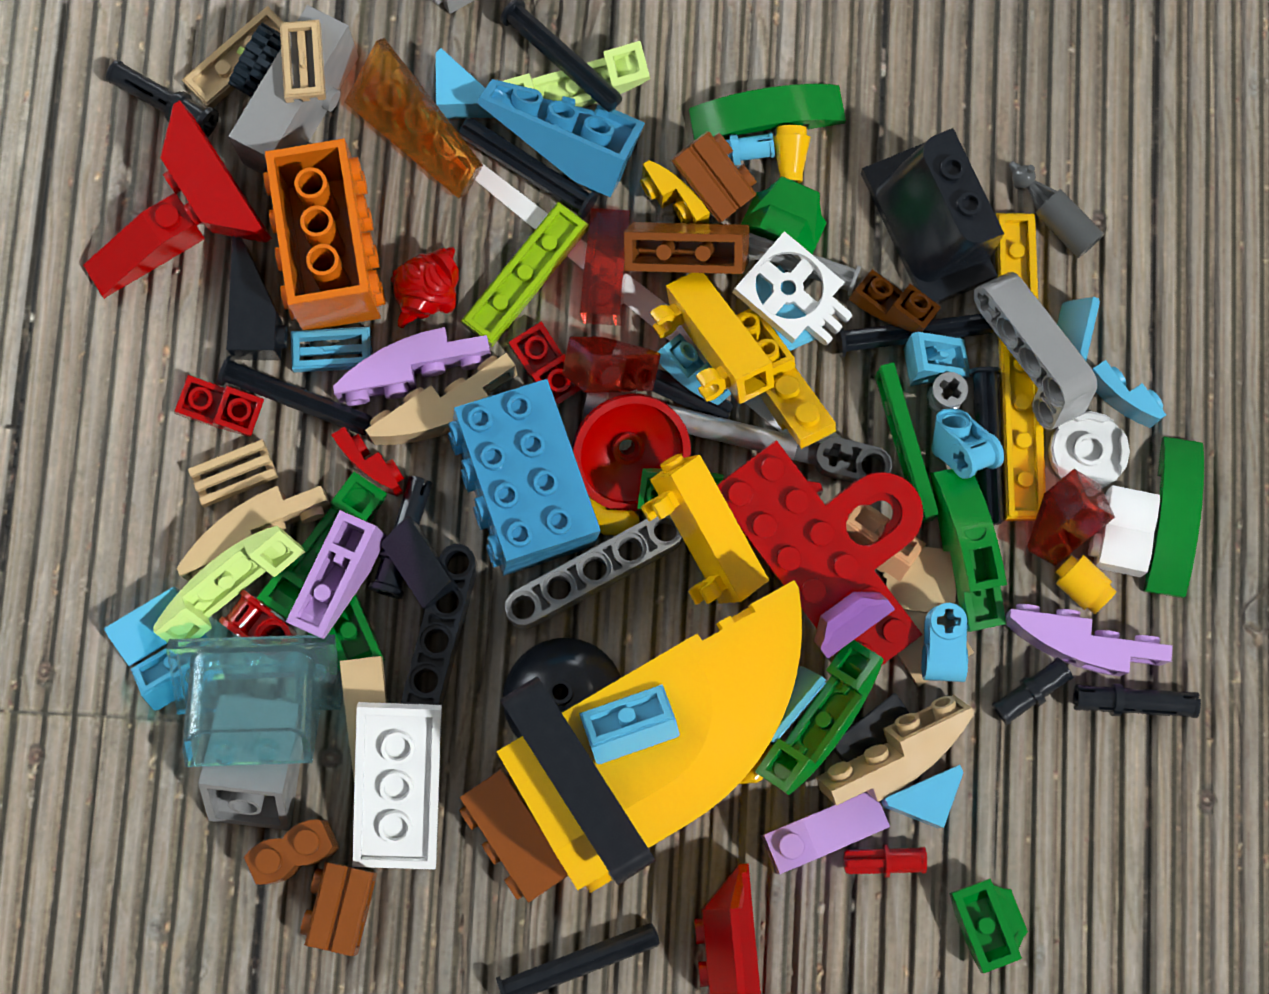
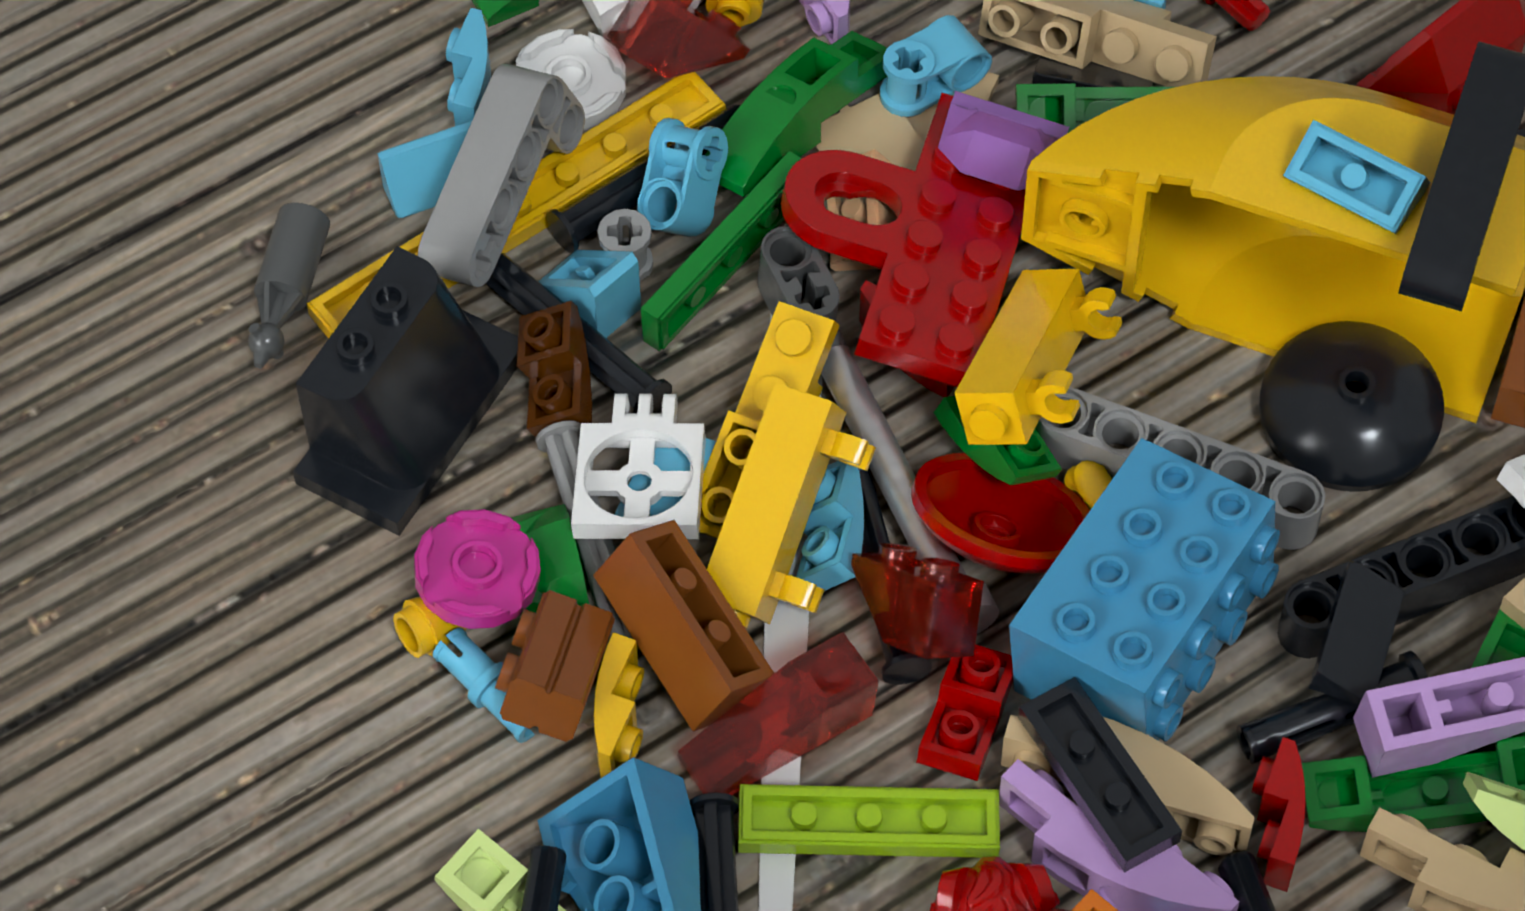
camera: 125 degrees left, 20 degrees down
green slope [689,84,846,140] -> none
lavender slope [761,792,890,874] -> none
none -> dark pink tile [414,509,541,629]
none -> black plate [1018,677,1182,873]

